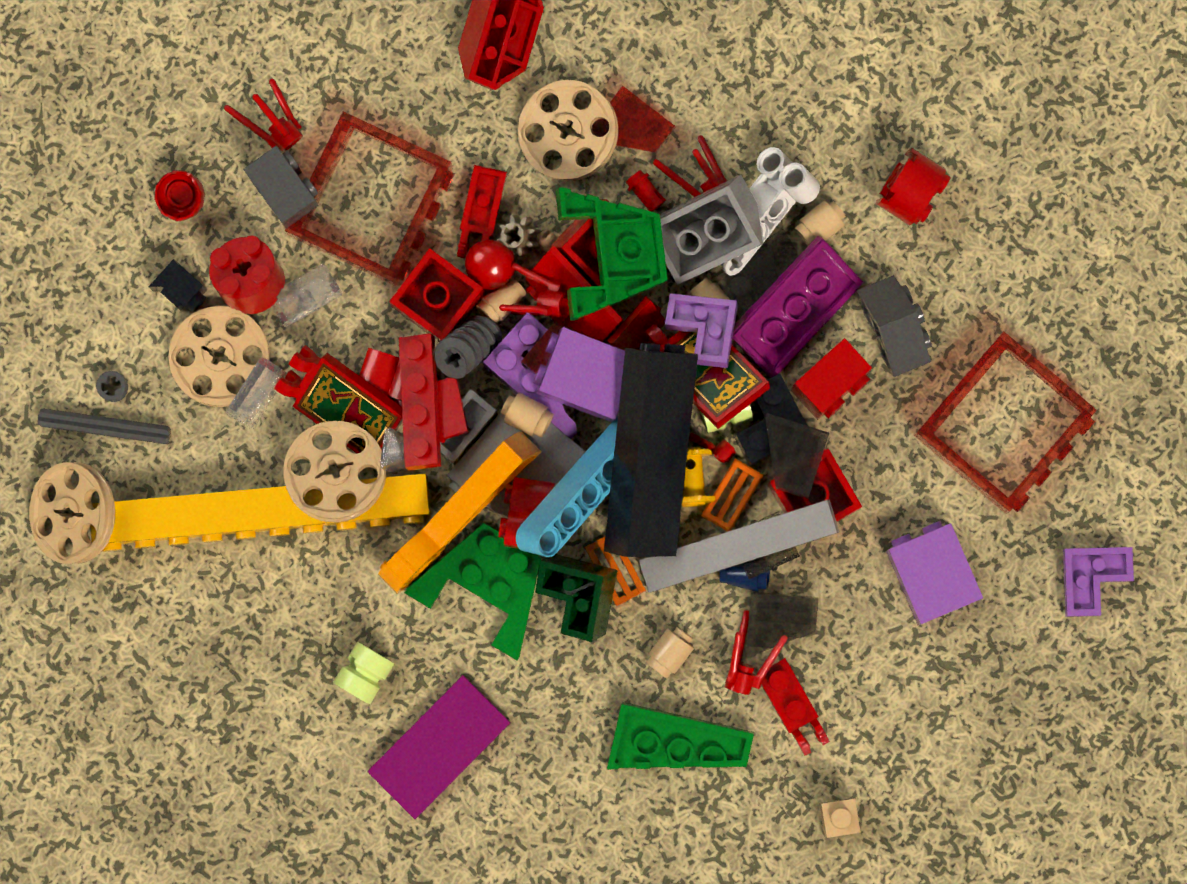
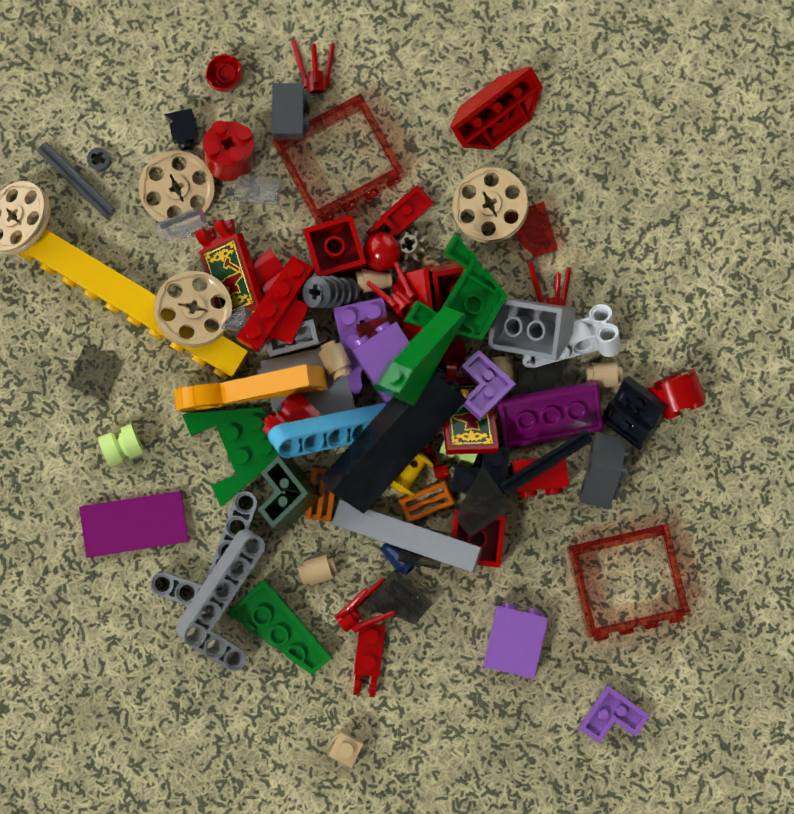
camera: 25 degrees right, 0 degrees up
red pin [625,170,666,212] -> none
none -> clear smoke piece [67,345,124,402]
none -> light grey beam [150,491,259,612]
none -> light grey beam [176,529,265,671]
none -> green wedge [373,306,466,406]
none -> black axle [500,430,593,495]
none -> black slope [602,376,669,450]

